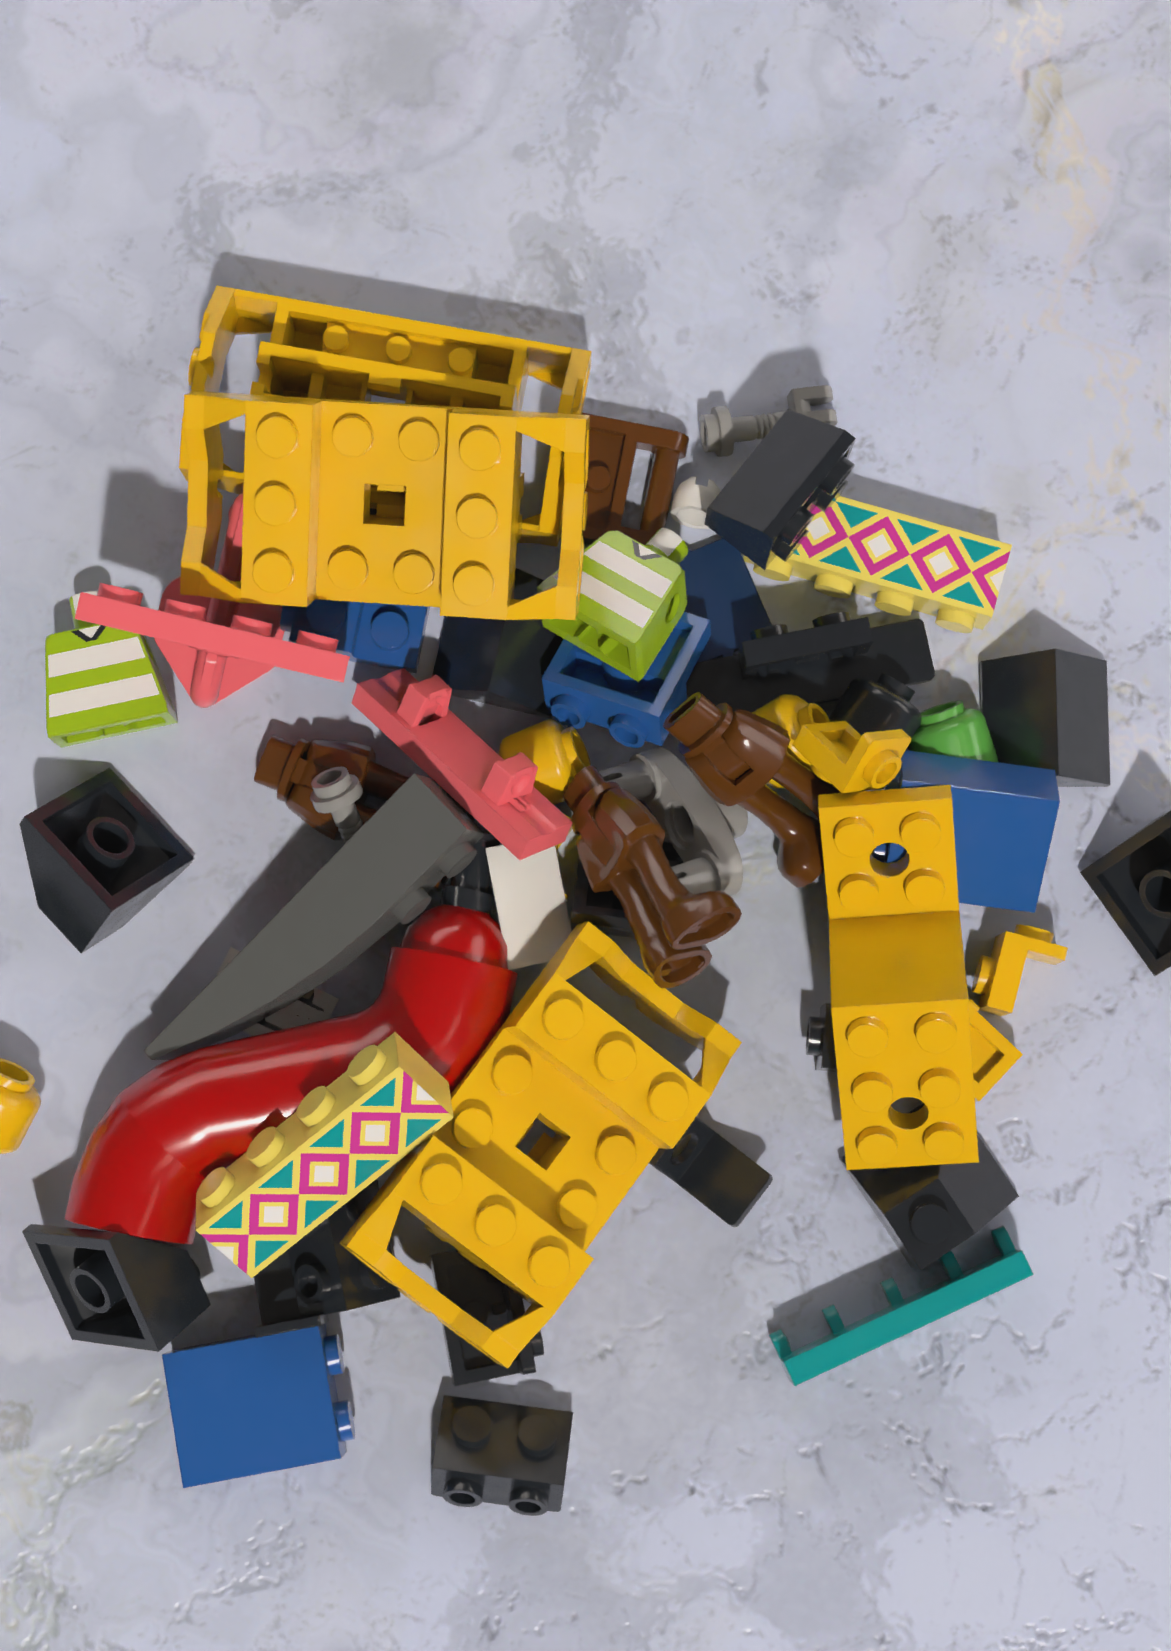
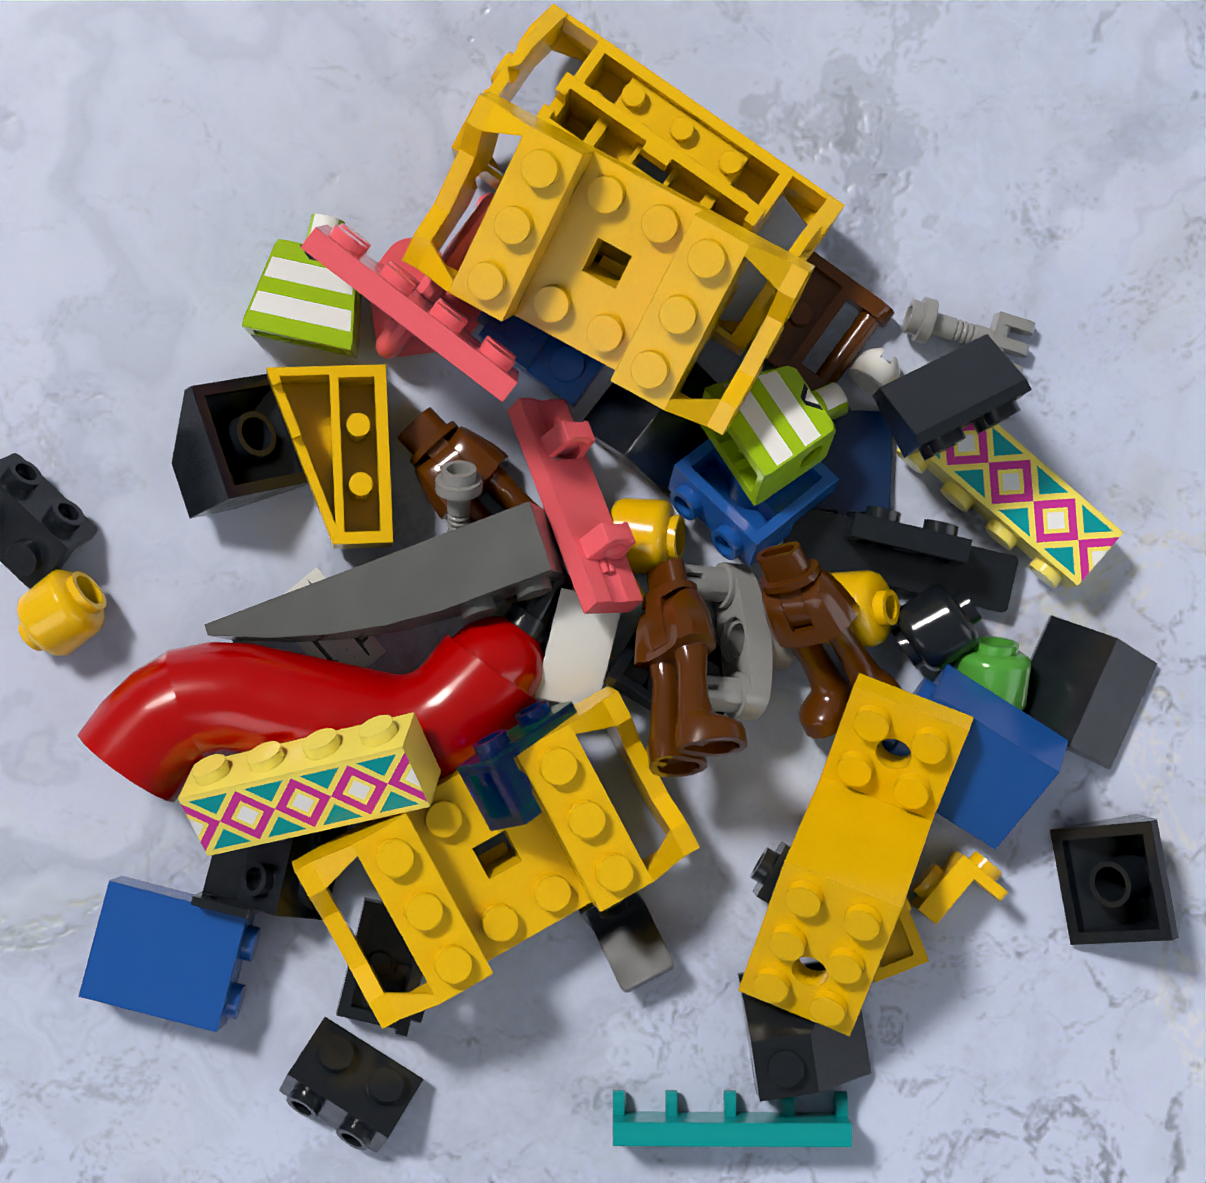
camera: 25 degrees right, 5 degrees up
black slope [22,1224,211,1352] -> none
yellow bracket [792,721,911,794] -> none
none -> yellow wedge [266,364,393,549]
none -> bracket [456,699,577,831]

